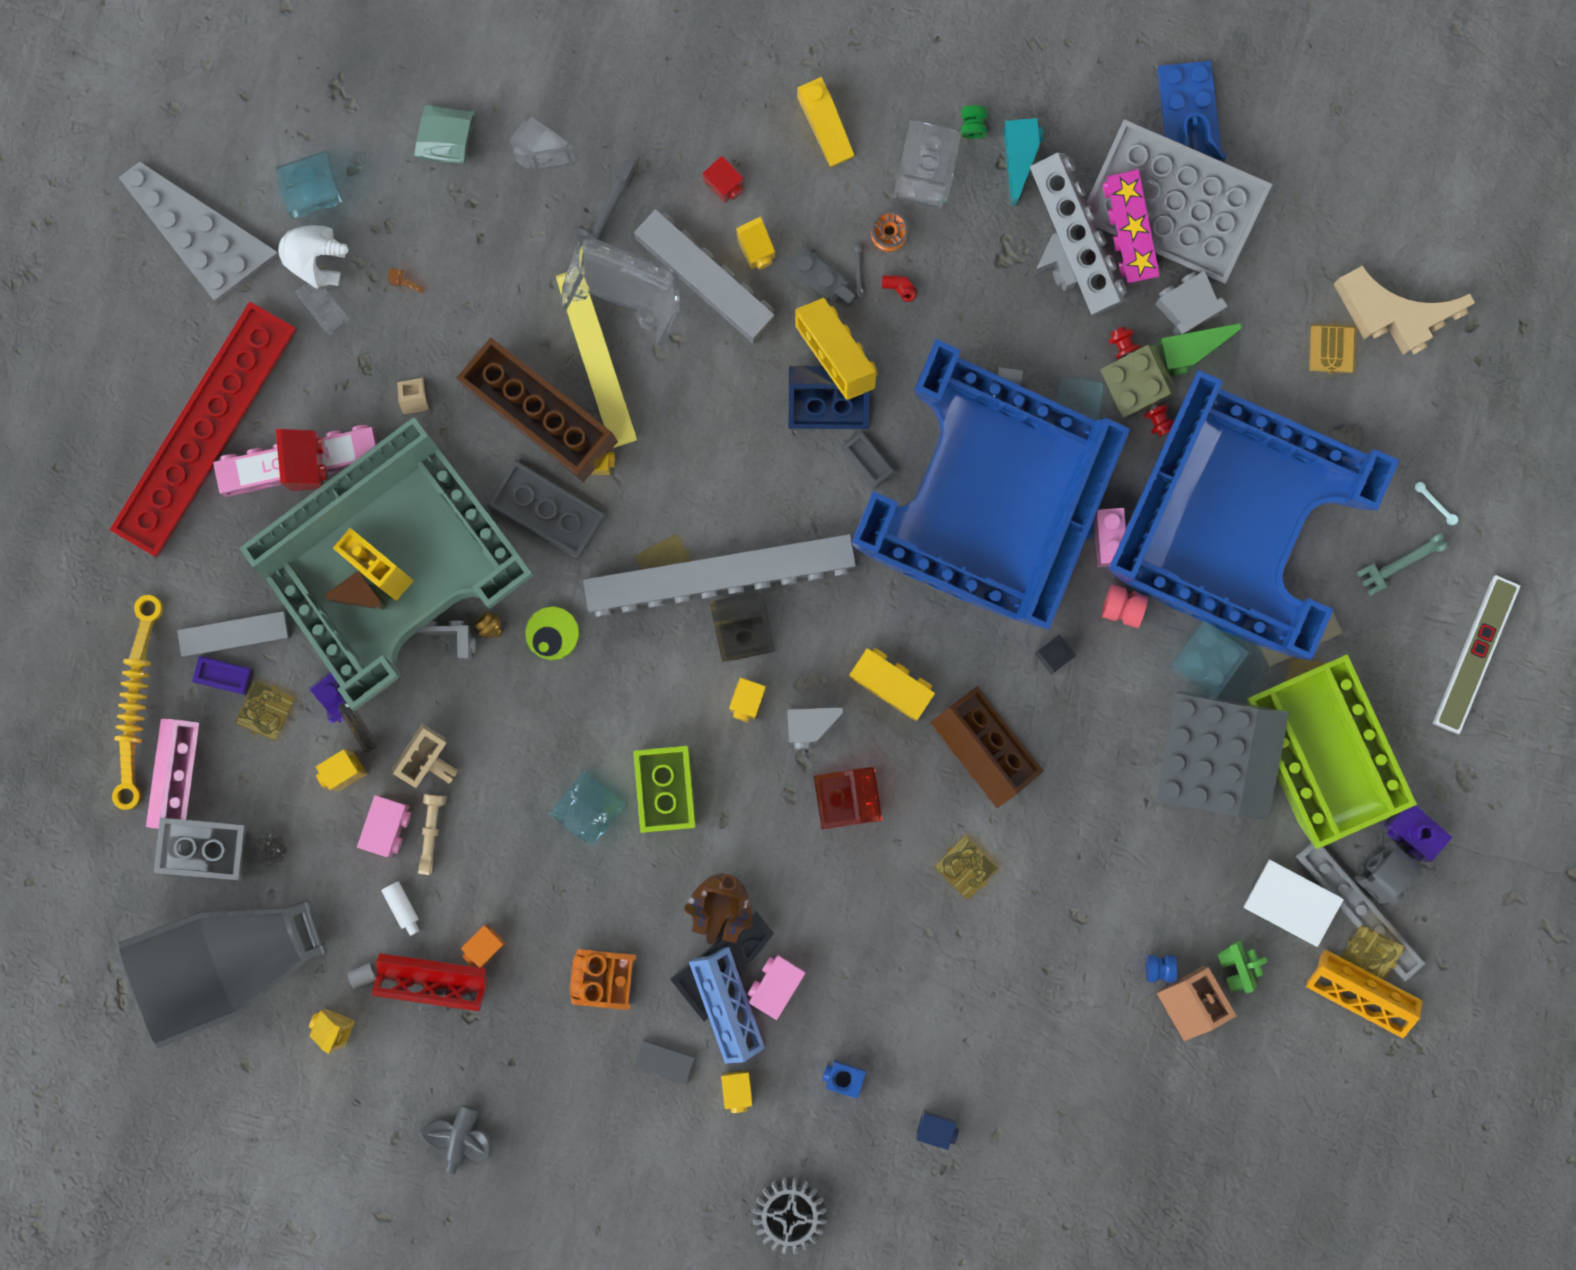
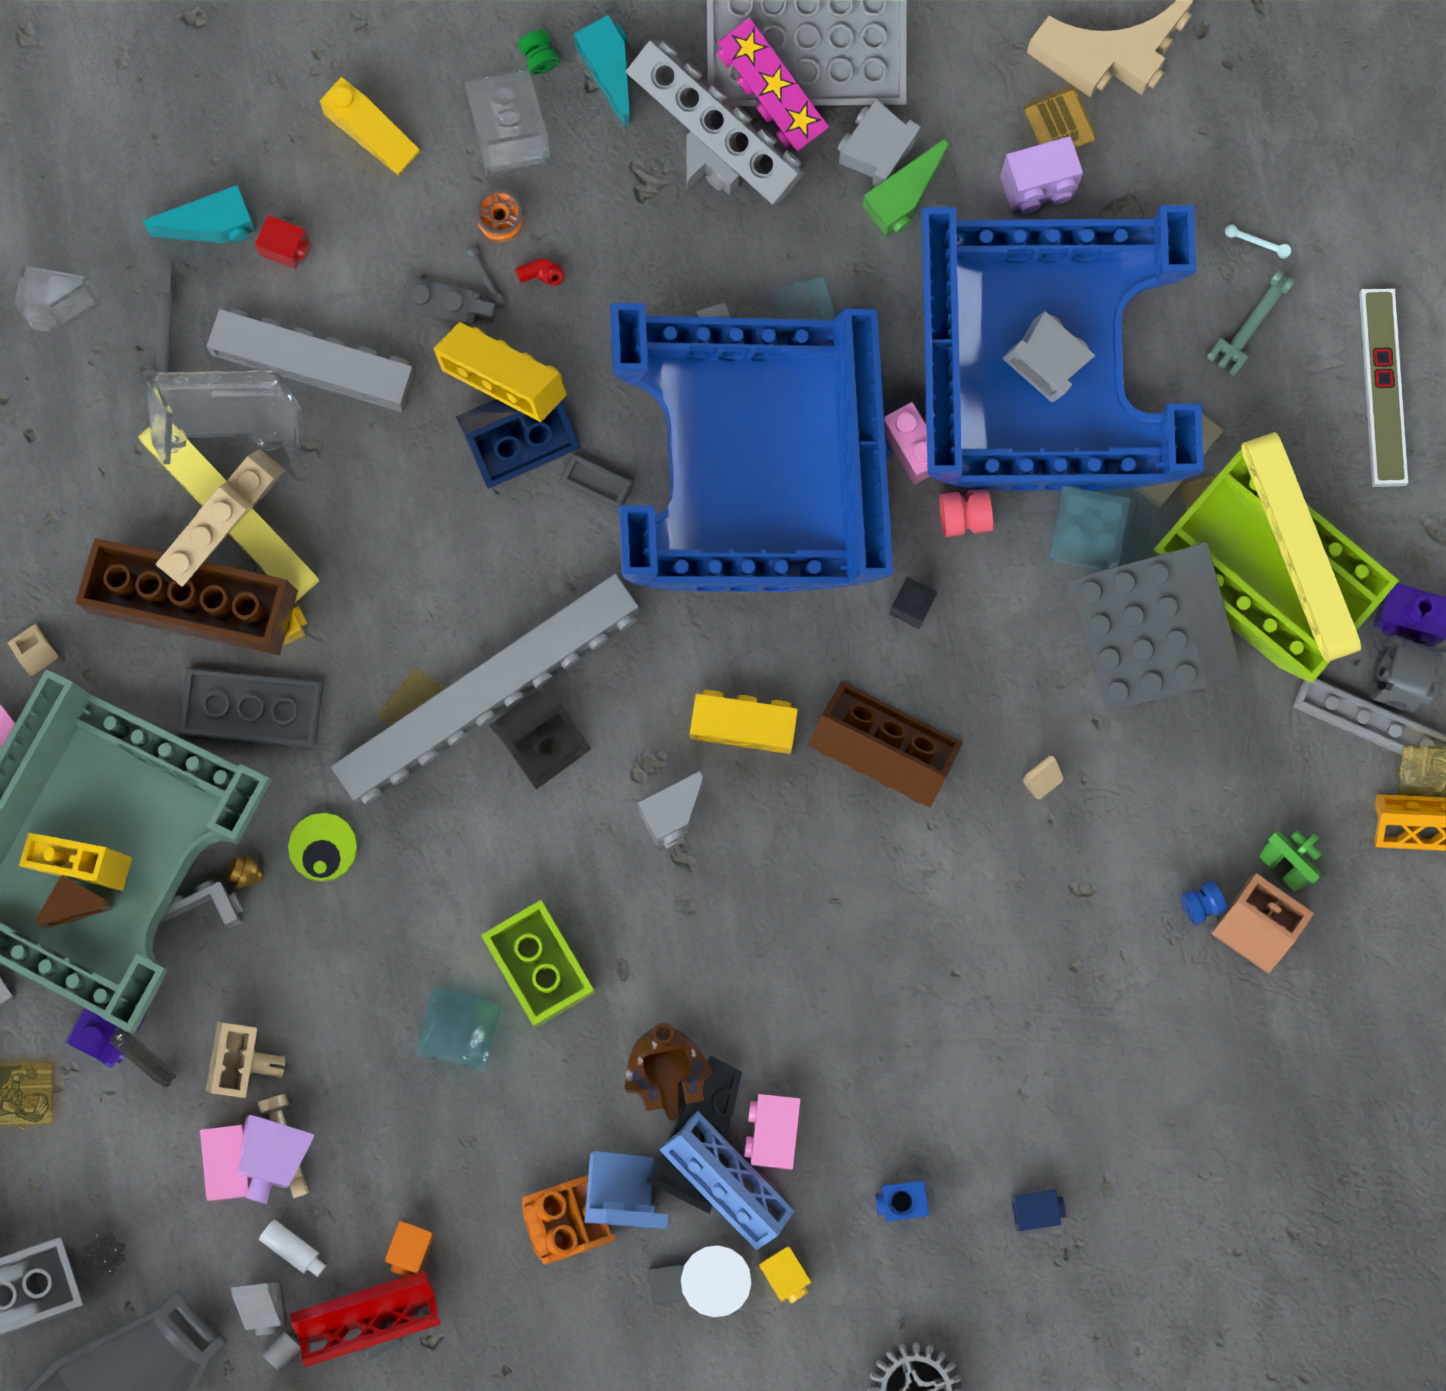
camera: 30 degrees left, 5 degrees down
yellow brick [315,749,367,791] -> none
yellow brick [729,678,766,723] -> none
yellow slope [736,216,775,270] -> none
clear red slope [814,767,883,830] -> none
clear yellow piece [933,835,999,900] -> none
olive brick [1100,326,1178,437] -> none
white tile [1243,859,1344,947] -> none
none -> teal slope [143,185,256,243]
none -> tan arch [155,448,286,587]
none -> light grey slope [231,1282,285,1336]
none -> lavender torso [238,1115,314,1204]
none -> medium blue bracket [585,1151,668,1229]
none -> white tile [681,1245,752,1317]
none -> lavender brick [1000,136,1083,214]
none -> light grey hips [1002,311,1095,403]
none -> tan slope [1022,755,1063,800]
none -> light yellow beam [1241,432,1361,662]

